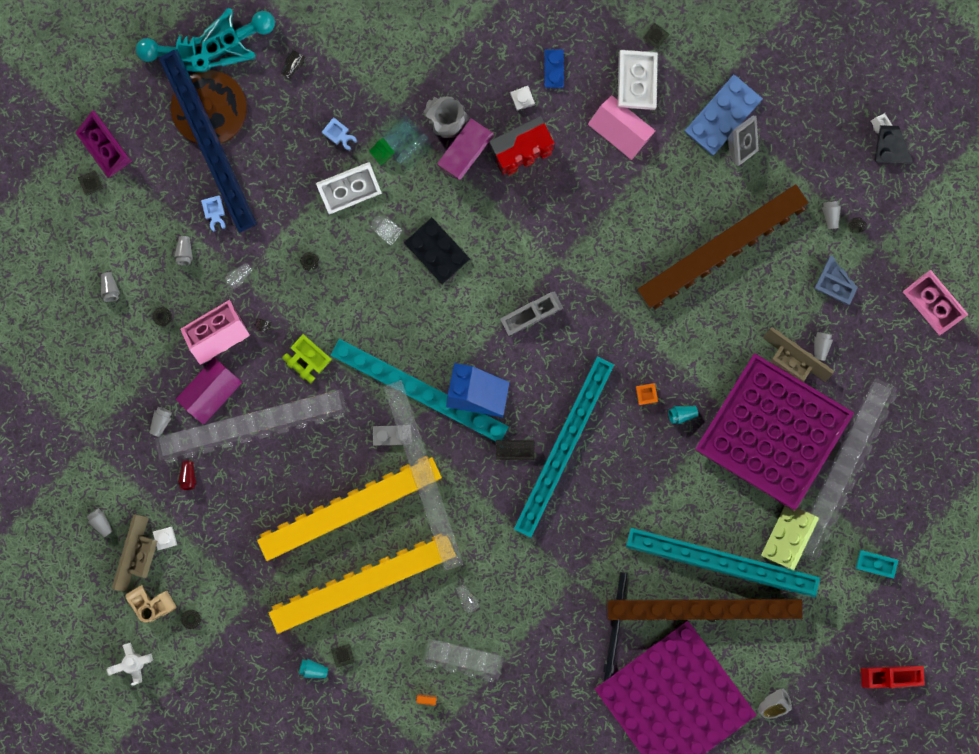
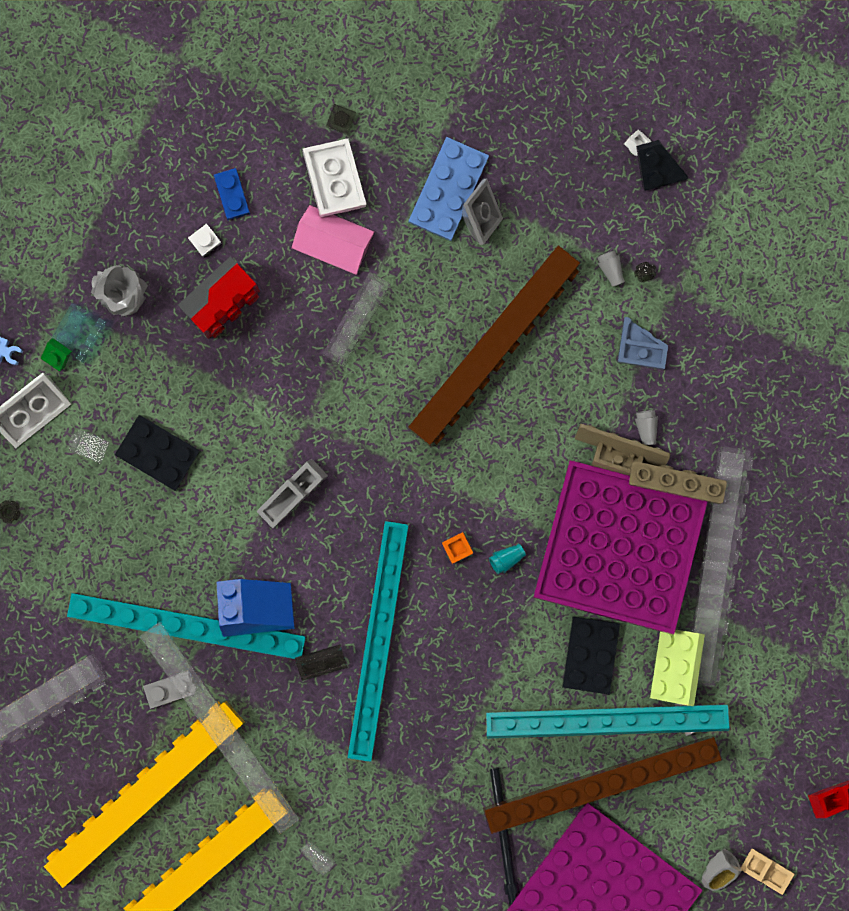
camera: 20 degrees left, 0 degrees up
lime plate [282,334,332,384] -> none
magenta slope [437,118,495,180] -> none
teal plate [855,550,899,579] -> none
bright pink slope [903,270,968,336] -> none
none -> clear brick [322,272,391,369]
none -> black plate [562,616,620,695]
none -> dark tan bracket [629,461,727,504]
none -> tan slope [741,849,794,895]

